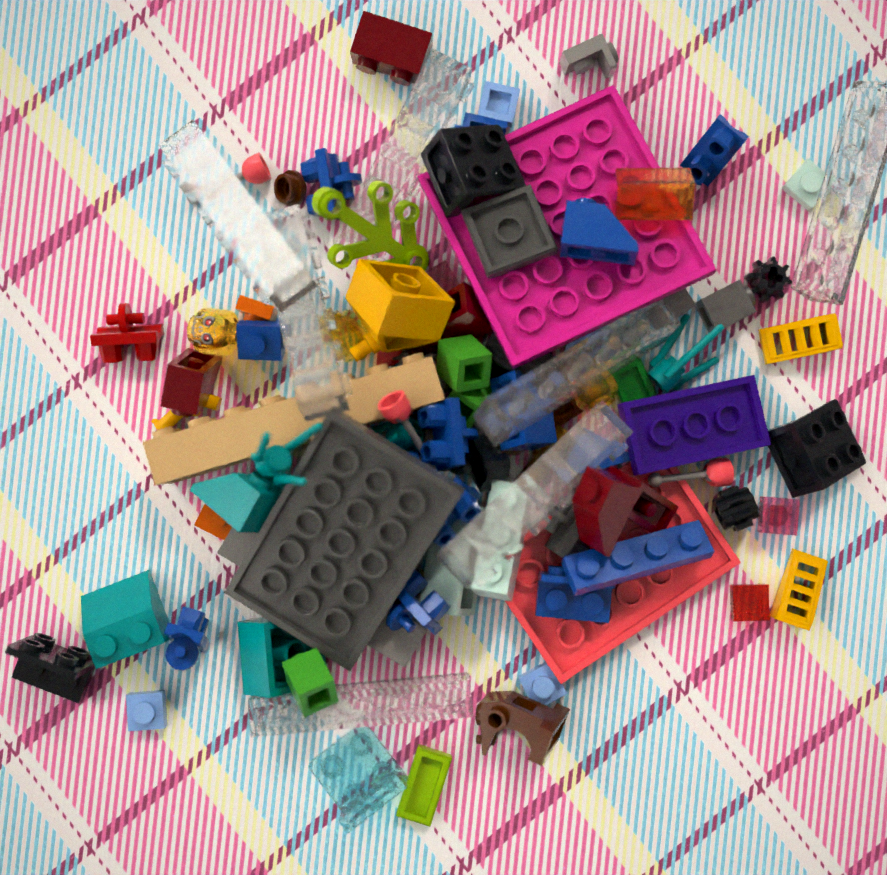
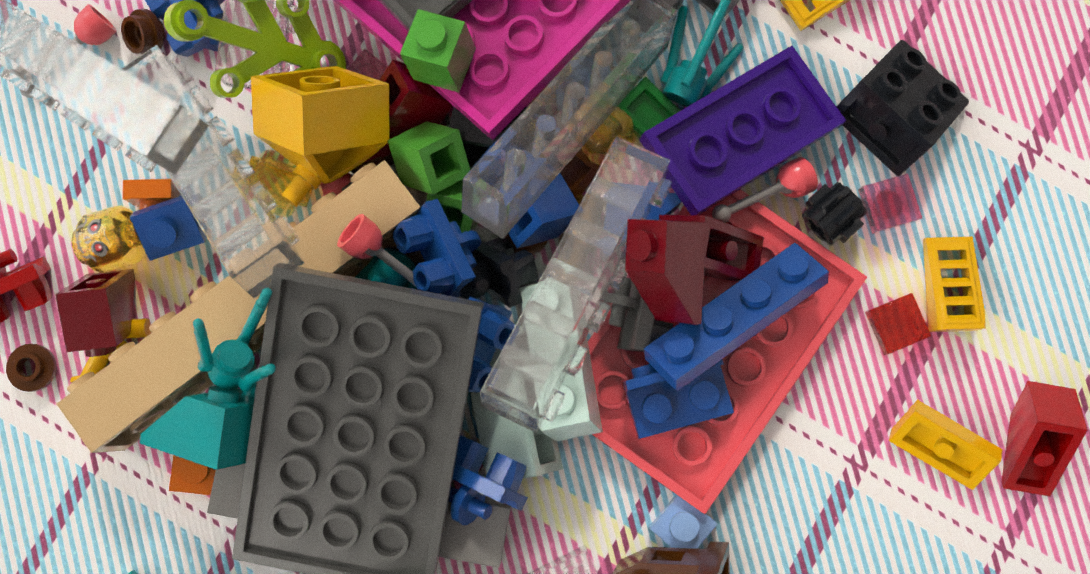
camera: 15 degrees left, 5 degrees down
none -> reddish brown plate [6,344,57,392]
none -> bright green brick [400,9,476,93]
none -> yellow plate [888,399,1003,490]
none -> red slope [1001,381,1088,497]

